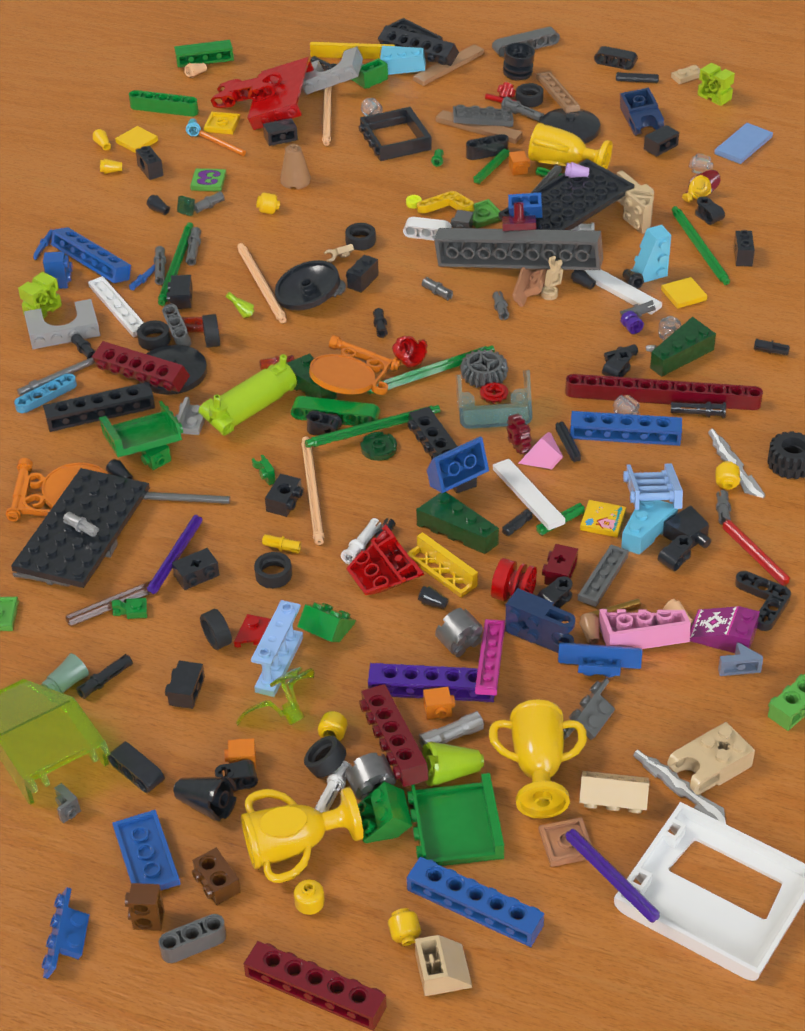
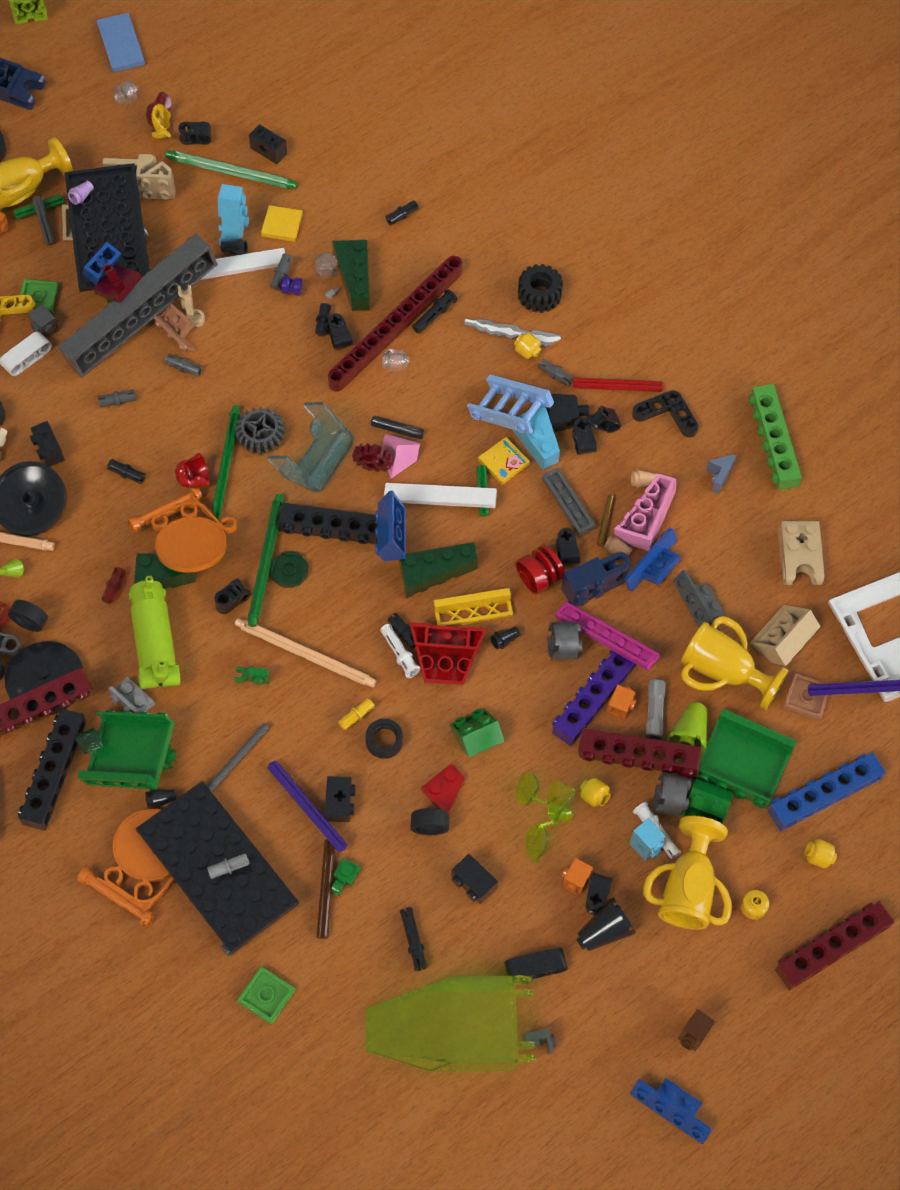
camera: 60 degrees left, 20 degrees up
sand green plant [41,653,89,699] -> none
blue plate [112,810,180,890] -> none
dark grey beam [158,914,227,963] -> none
reddish brown brick [192,847,241,905] -> none
light blue fence [251,600,303,697] -> none
black brick [265,474,304,517] -> none
green beam [290,396,380,426] -> none
black tyre [304,736,347,778] -> none
tan slope [415,935,472,996] -> none
red gear [480,382,508,404] -> none
black axle [502,509,533,536] -> none
dark red brick [542,544,578,585] -> none
blue brick [570,411,682,446] -> none
black cone [571,270,596,290] -> none
light grey sword [633,750,726,824] -> none
black brick [644,125,680,157] -> none
magenta slope [690,606,760,653] -> none
none -> clear green tile [75,728,103,755]
none -> black piece [587,405,621,433]
none -> medium azure brick [629,818,665,861]

